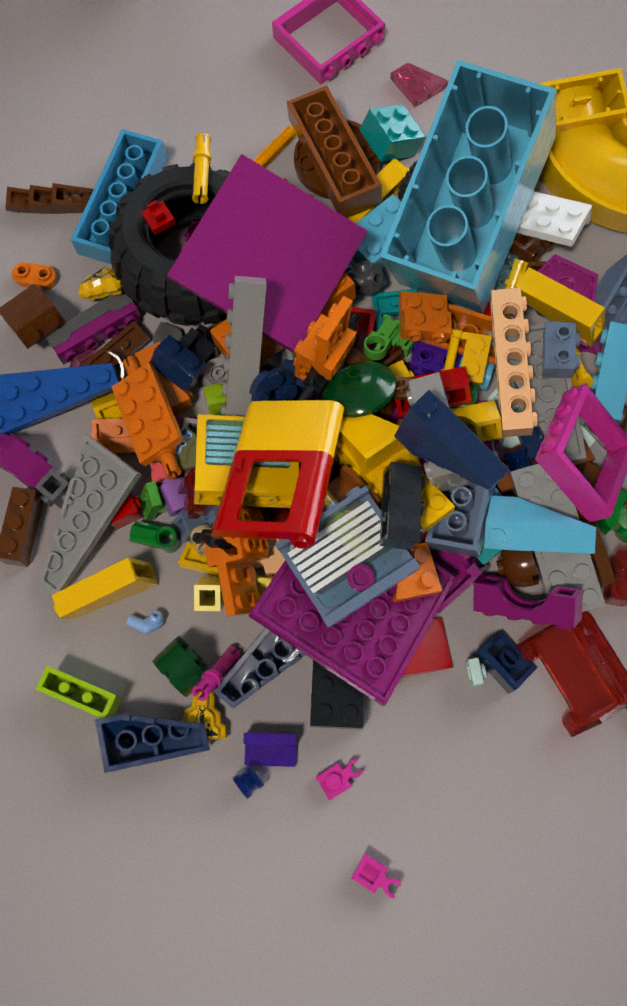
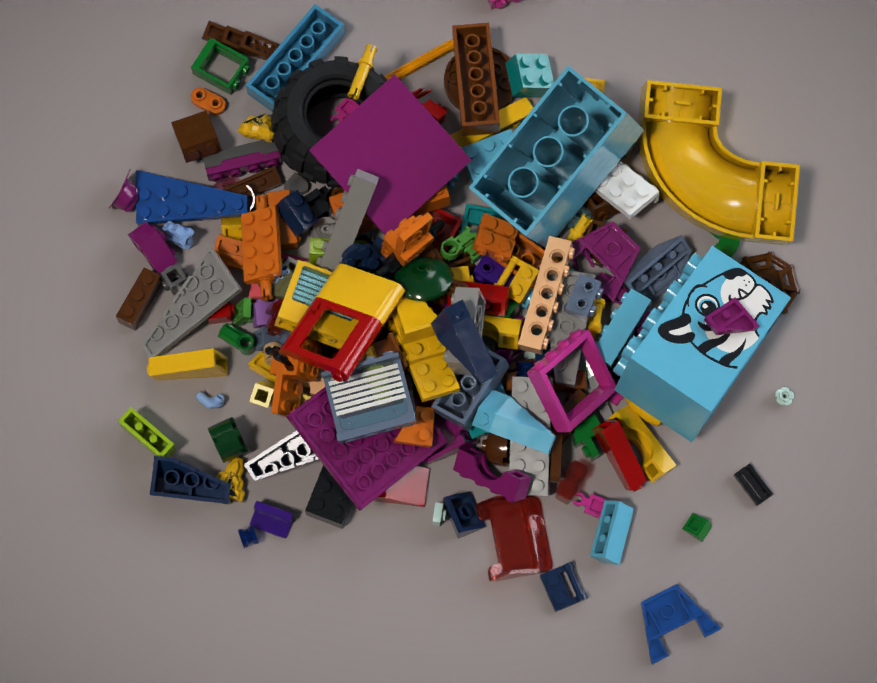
camera: 10 degrees right, 0 degrees up
red tile [141,200,176,235] -> none
dark pink pin [192,646,241,701] -> none
dark pink plate [316,759,364,801] -> none
flat silver brick [346,260,387,296] -> none
magenta tile [347,564,375,592] -> none
dark pink plate [351,853,401,898] -> none
black brick [380,461,425,550] -> none
clear pink wing [390,63,449,107] -> none
yellow slope [515,267,605,347] -> none
none -> light blue hips [162,221,195,249]
none -> green window [191,37,250,95]

